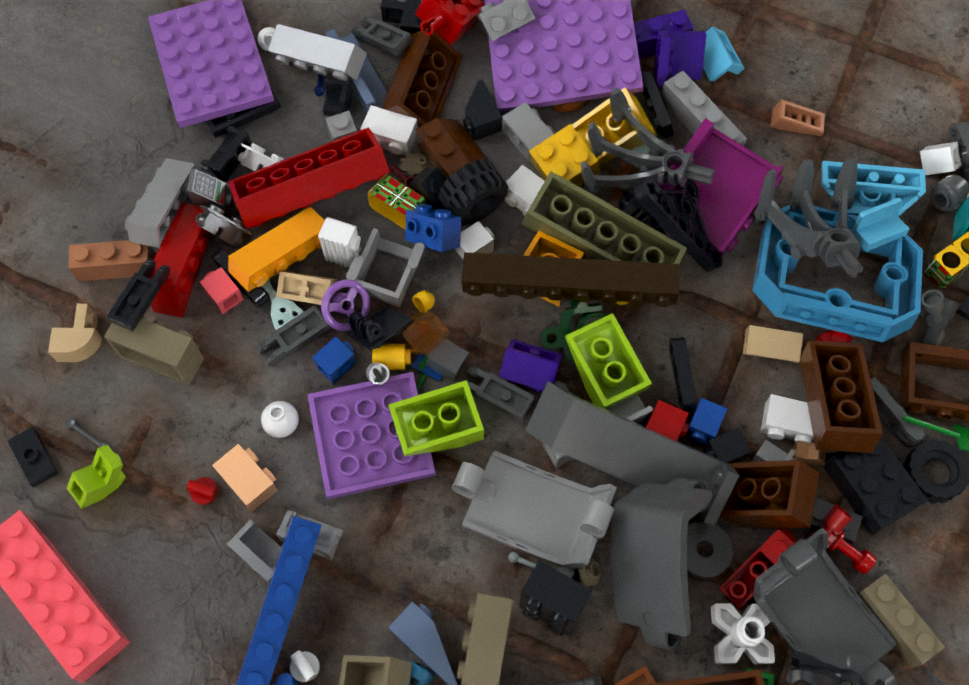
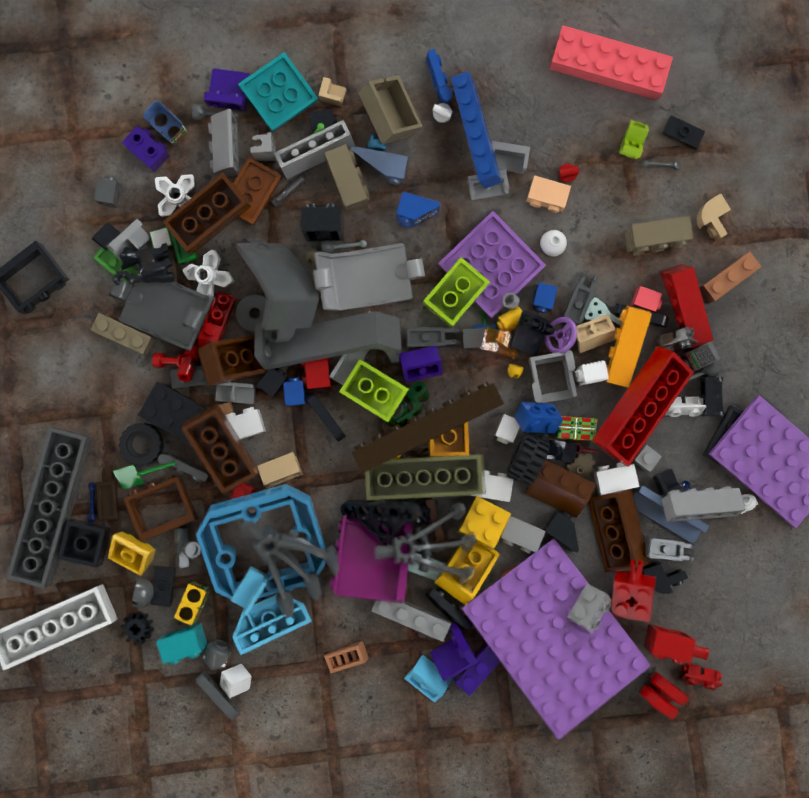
camera: 150 degrees right, 20 degrees up
black hinge [107,258,170,332] -> none
light grey brick [125,158,196,248] -> none
none -> blue slope [396,192,440,228]

